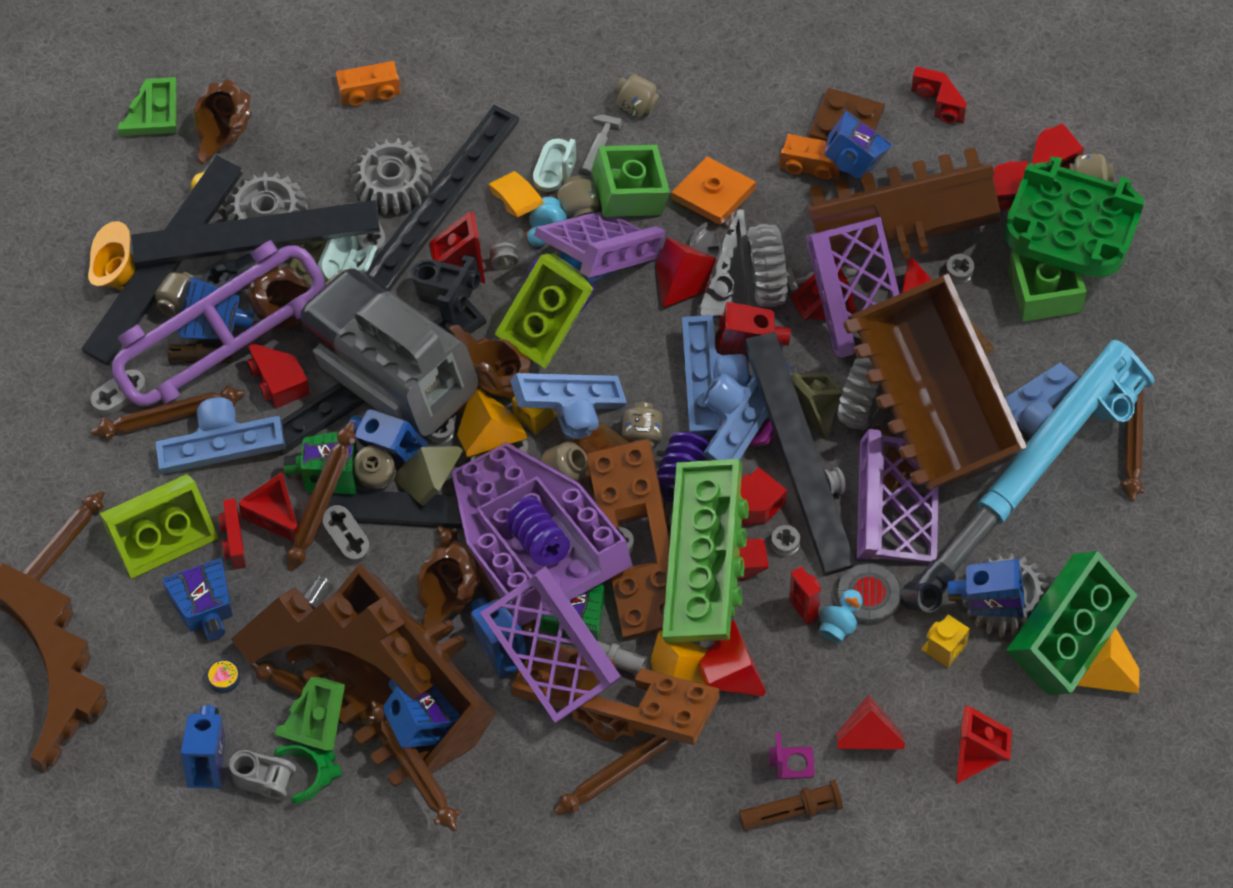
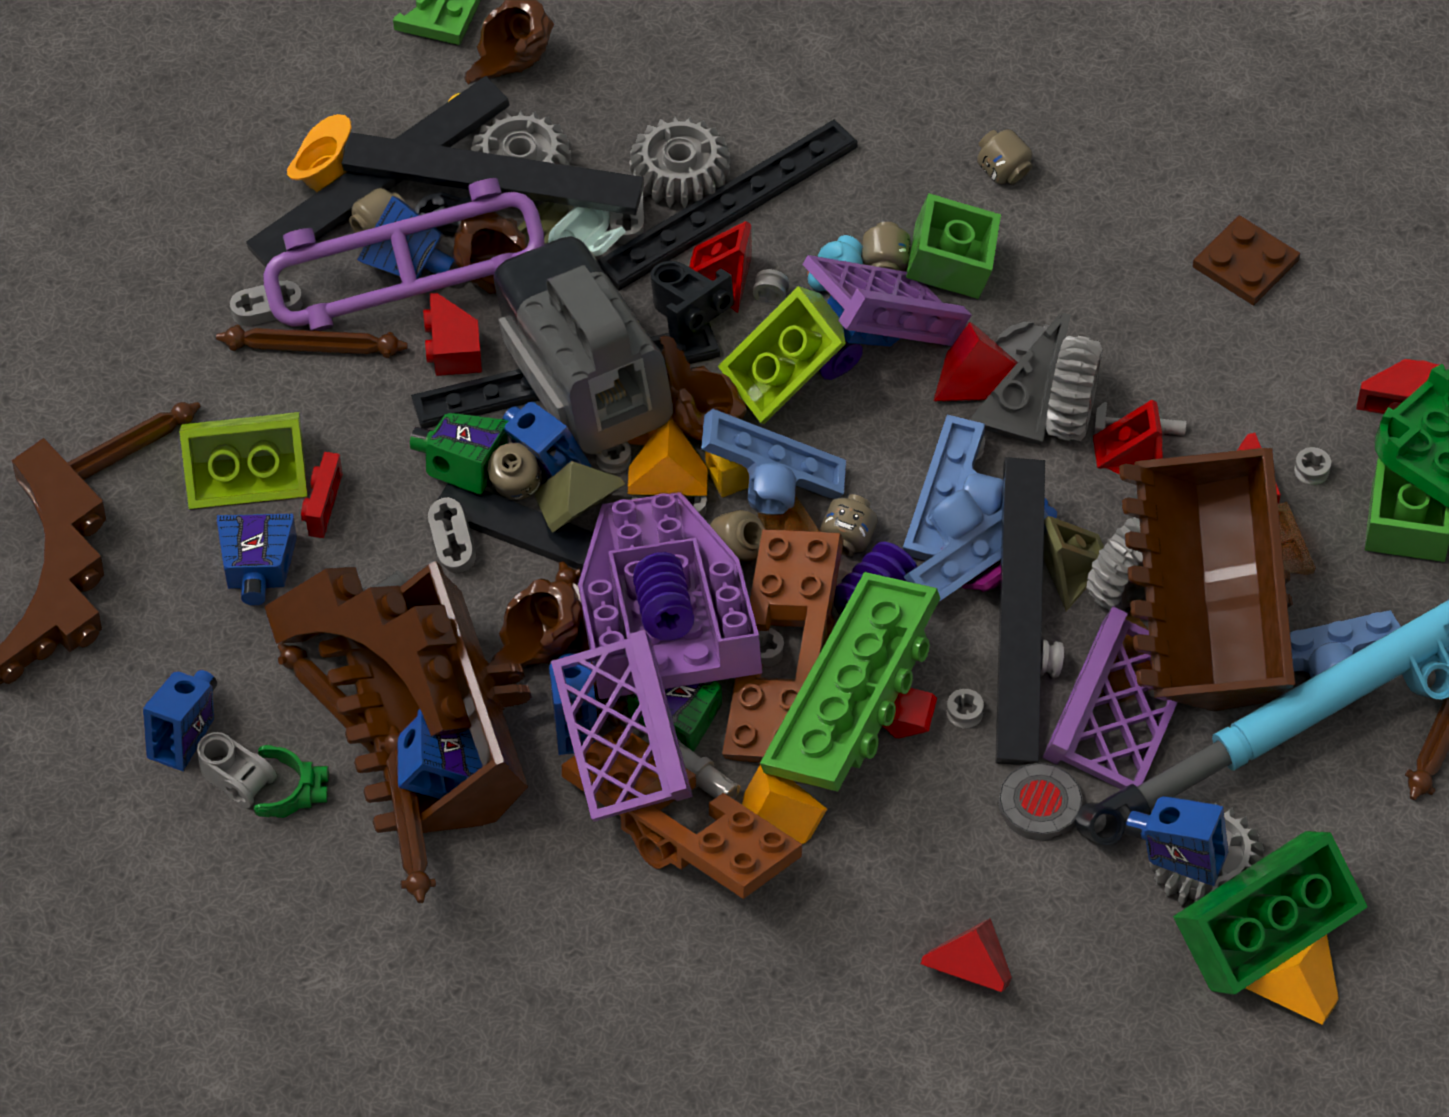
camera: 20 degrees right, 5 degrees down
medium blue plate [155,397,286,475] -> none
dark brown pin [168,341,232,364] -> none
tile [207,659,241,693] -> none
red slope [238,472,298,542] -> none
bright green wing [275,677,345,750] -> none
reddish brown wheel [287,422,356,571] -> none
orange bracket [336,61,401,106] -> none
light orange slope [488,171,544,217] -> none
light aqua bracket [533,139,576,192] -> none
reddish brown wheel [554,734,672,815] -> none
light grey piece [581,115,622,175] -> none
orange plate [671,156,756,225] -> none
red slope [698,619,766,697] -> none
red torso [716,302,791,358] -> none
reddish brown pin [739,780,843,831] -> none
red slope [740,467,787,525] -> none
magenta bracket [769,732,815,779] -> none
orange bracket [780,134,841,180] -> none
red plate [789,566,821,625] -> none
medium lavender fence [805,217,899,358] -> none
reddish brown piece [807,148,1000,261] -> none
medium azure animal [818,590,863,644] -> none
blue torso [824,111,892,179] -> none
red slope [911,66,967,124] -> none
yellow brick [921,614,970,668] -> none
red slope [956,706,1012,784] -> none

